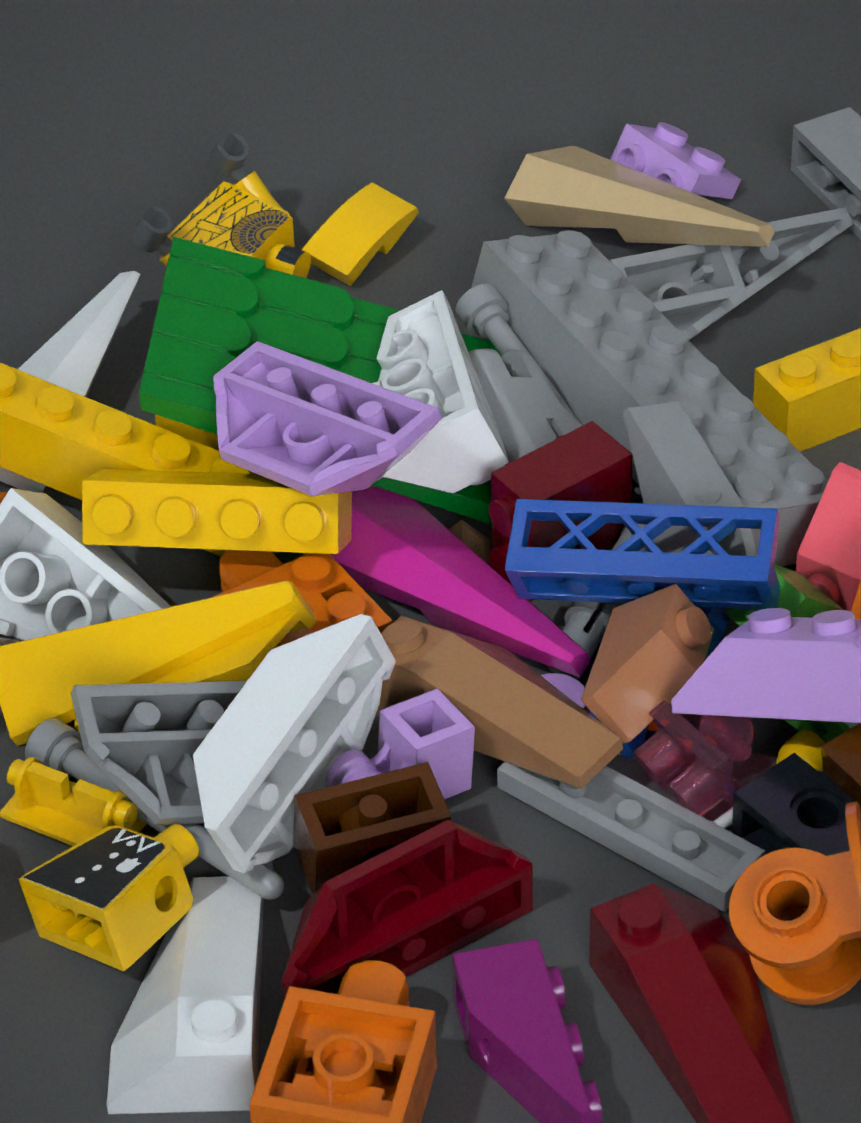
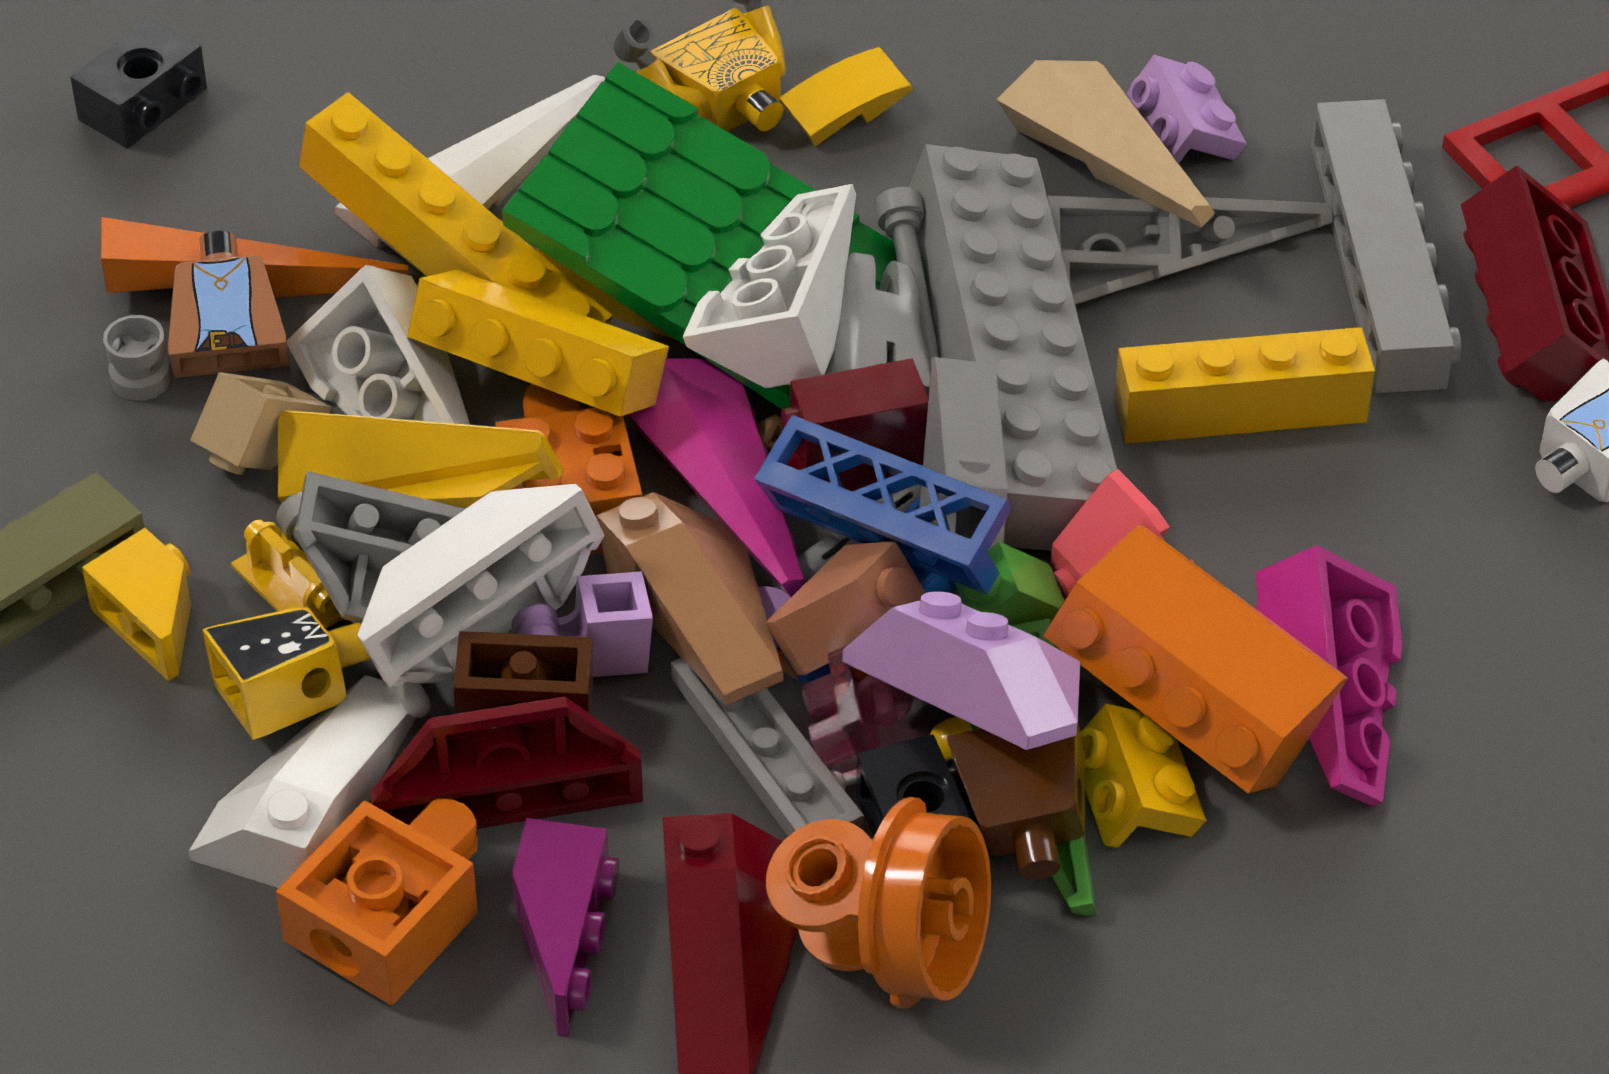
camera: 20 degrees right, 5 degrees up
lavender wedge [213,341,442,496] -> none

